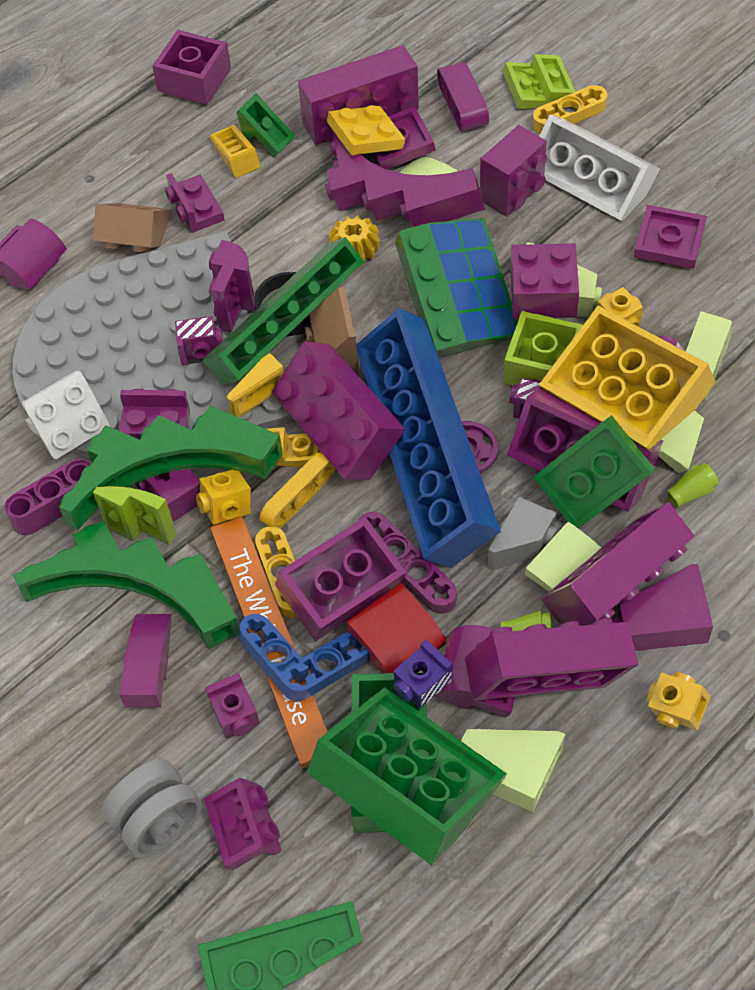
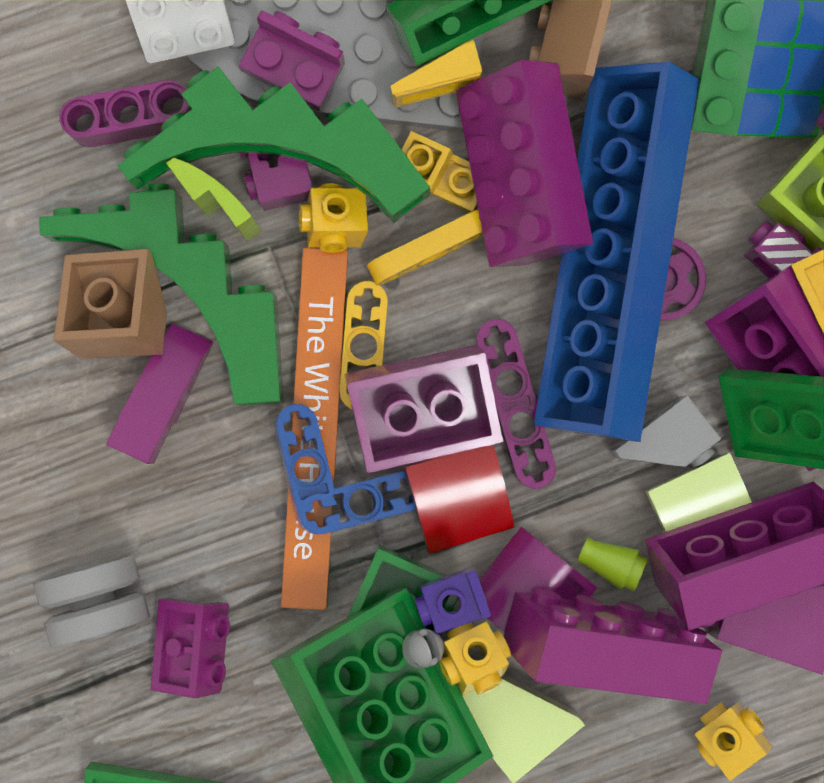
camera: 20 degrees right, 30 degrees up
magenta brick [205,672,260,739] -> none
none -> medium nougat slope [54,249,167,359]
none -> light grey hinge [402,629,445,668]
none -> yellow brick [439,621,511,696]

